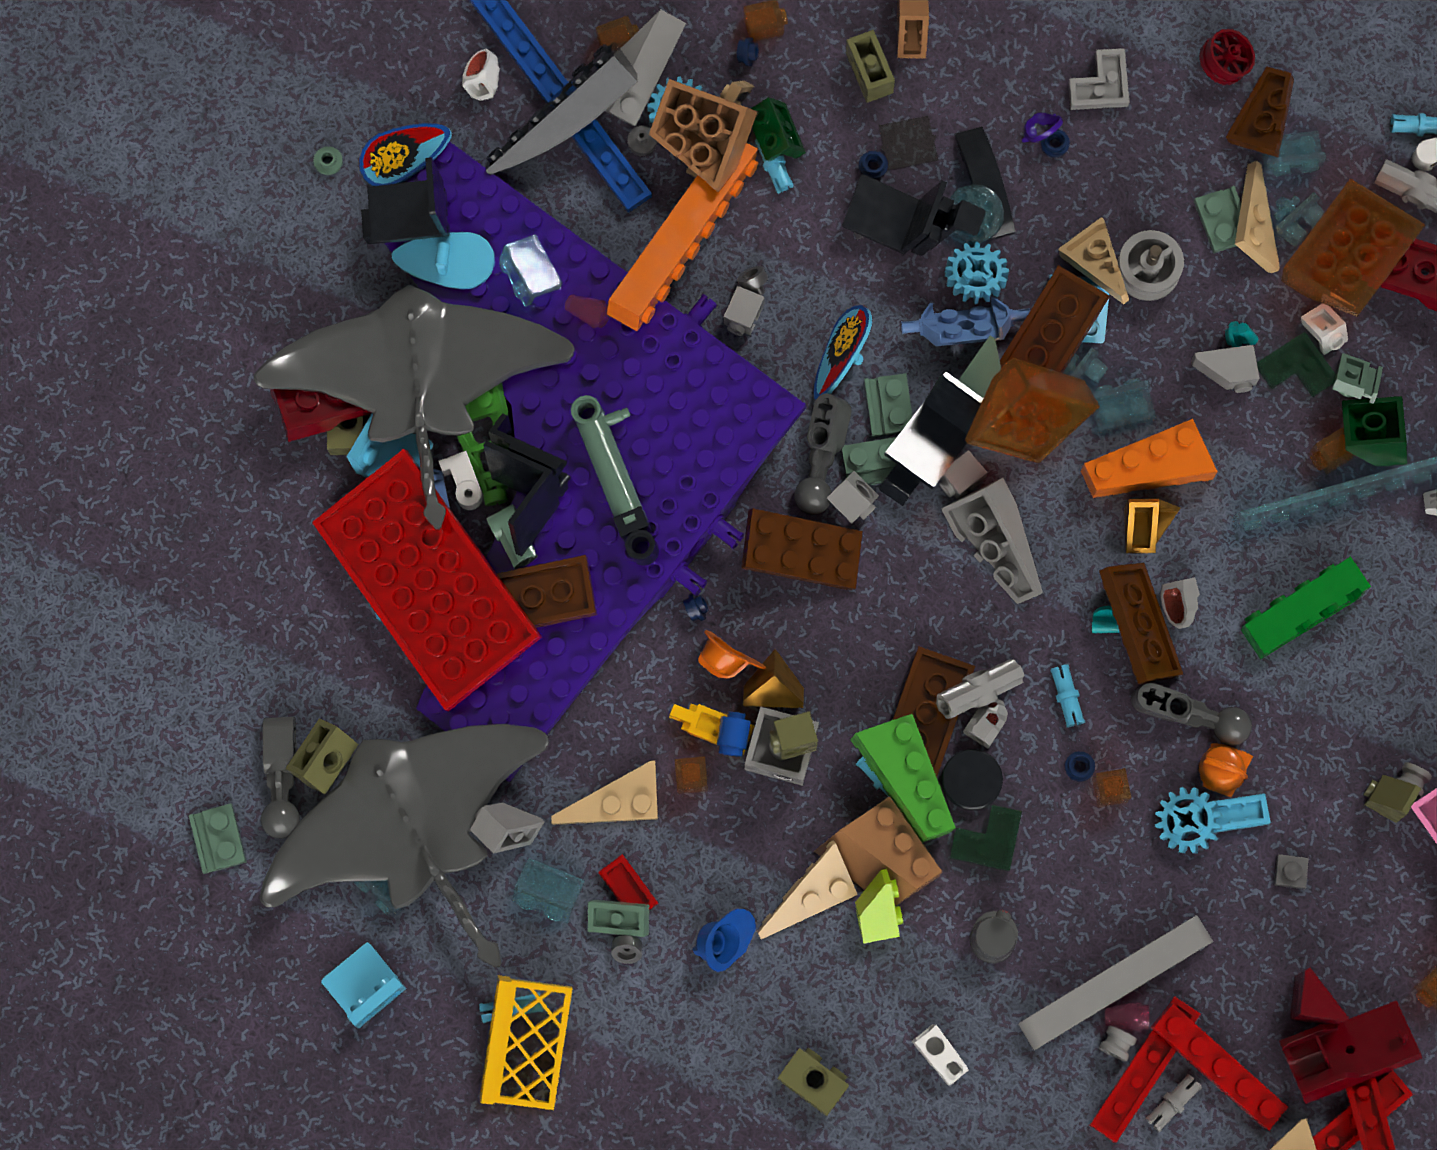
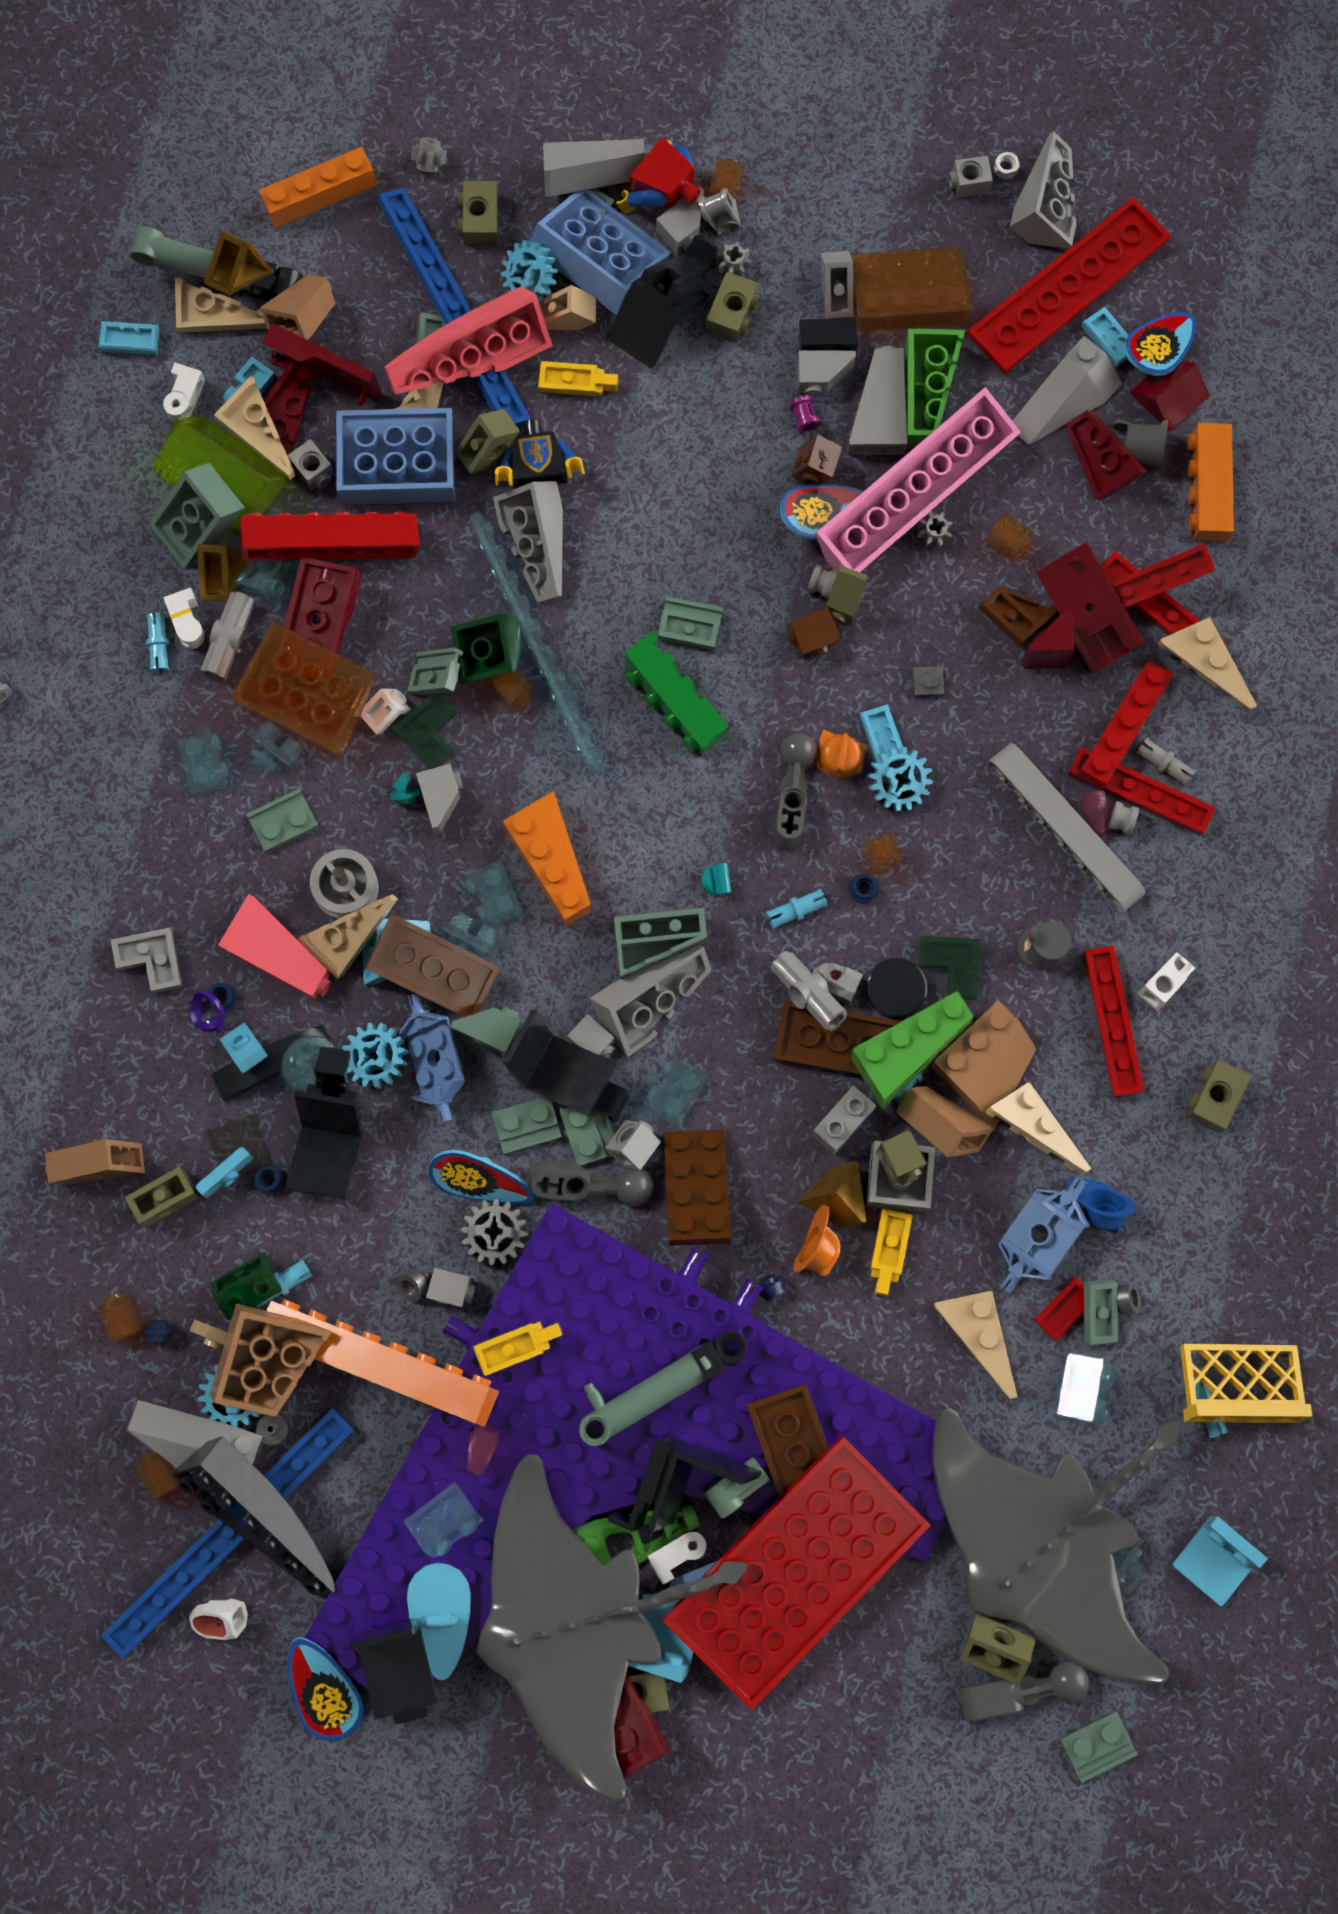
camera: 105 degrees left, 0 degrees up
sand green plate [313,146,343,175] -> none
light grey slope [470,802,545,854] -> none
clear orange brick [675,756,708,794] -> none
blue brick [717,711,751,757] -> none
lime slope [855,869,903,943] -> none
clear orange slope [965,358,1100,463] -> none
reddish brown plate [1099,563,1183,684] -> none
pearl gold slope [1124,499,1181,553] -> none
light grey rock [1160,577,1200,629] -> none
dark red wheel [1199,29,1255,85] -> none
reddish brown wing [1226,66,1294,158] -> none
tan wing [1235,161,1280,273] -> none
none -> medium azure plate [195,1147,254,1198]
none -> coral slope [218,894,331,1001]
none -> medium azure plate [219,1022,268,1073]
none -> light grey gear [461,1199,528,1267]
none -> yellow hinge [473,1322,563,1376]
none -> sand green wedge [614,907,707,979]
none -> clear light blue bracket [645,1055,710,1129]
none -> sand green plate [658,596,723,651]
none -> reddish brown head [786,607,841,658]
none -> light grey hinge [811,1085,876,1155]
none -> medium nougat slope [896,1086,994,1157]
none -> reddish brown wing [979,586,1058,647]
none -> medium blue plate [999,1176,1089,1294]
none -> red plate [1083,946,1145,1098]

